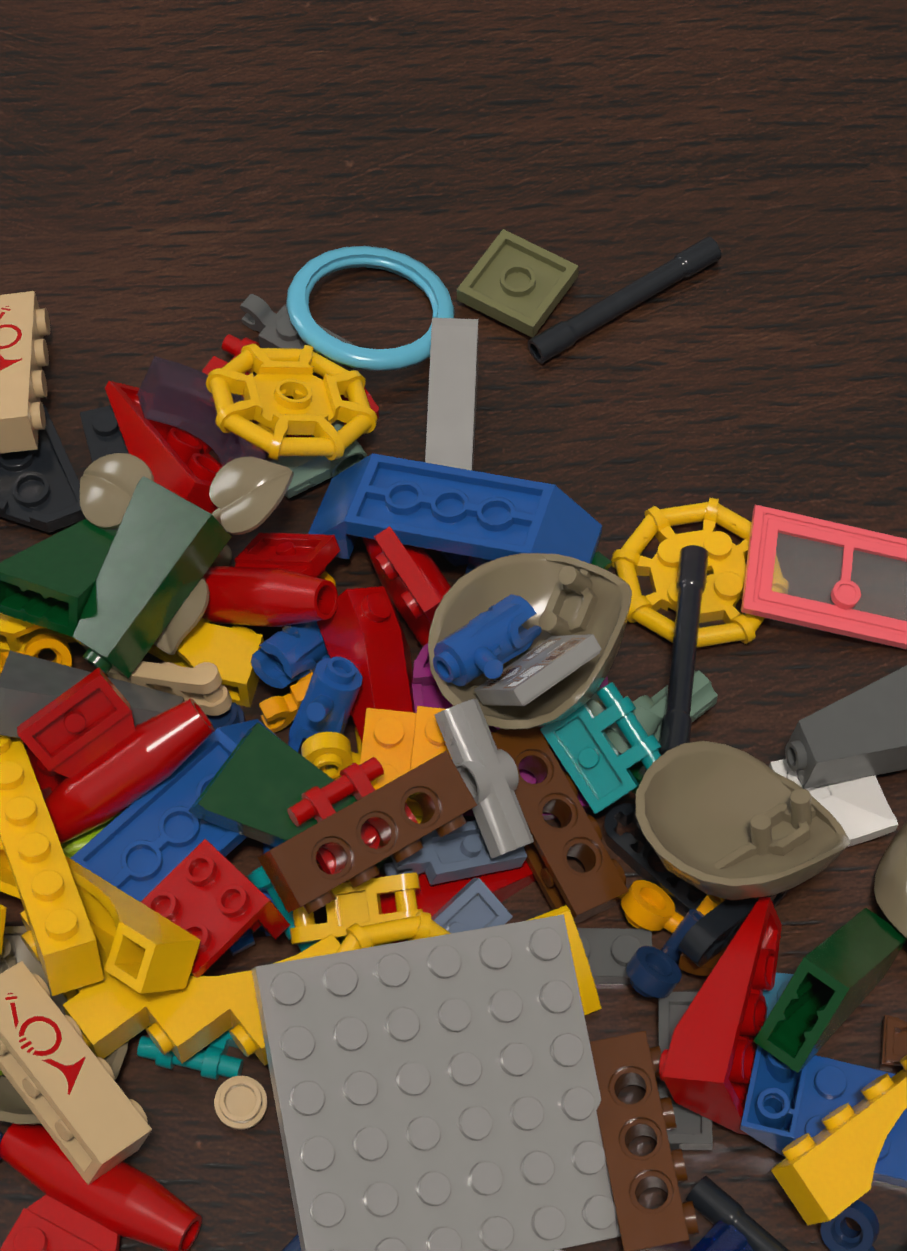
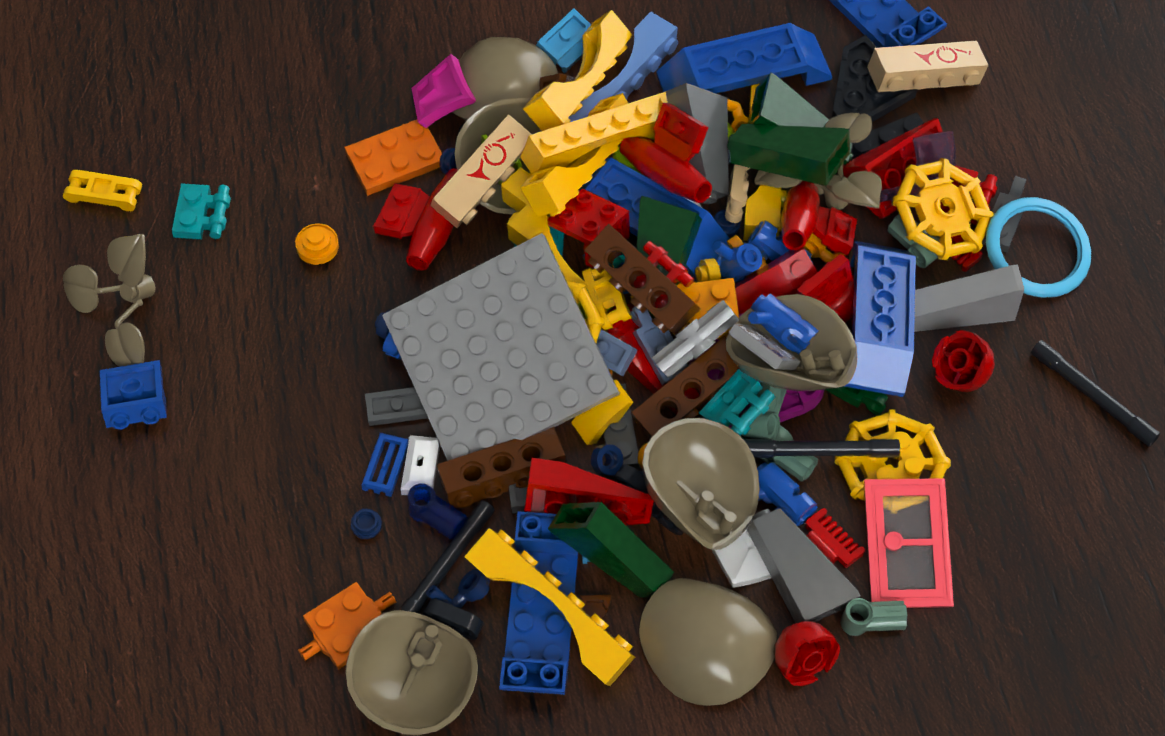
camera: 80 degrees right, 0 degrees up
olive plate [457,229,579,338] -> none
none -> blue piece [757,462,818,526]
none -> red piece [805,508,865,568]
none -> red cylinder [932,330,995,392]

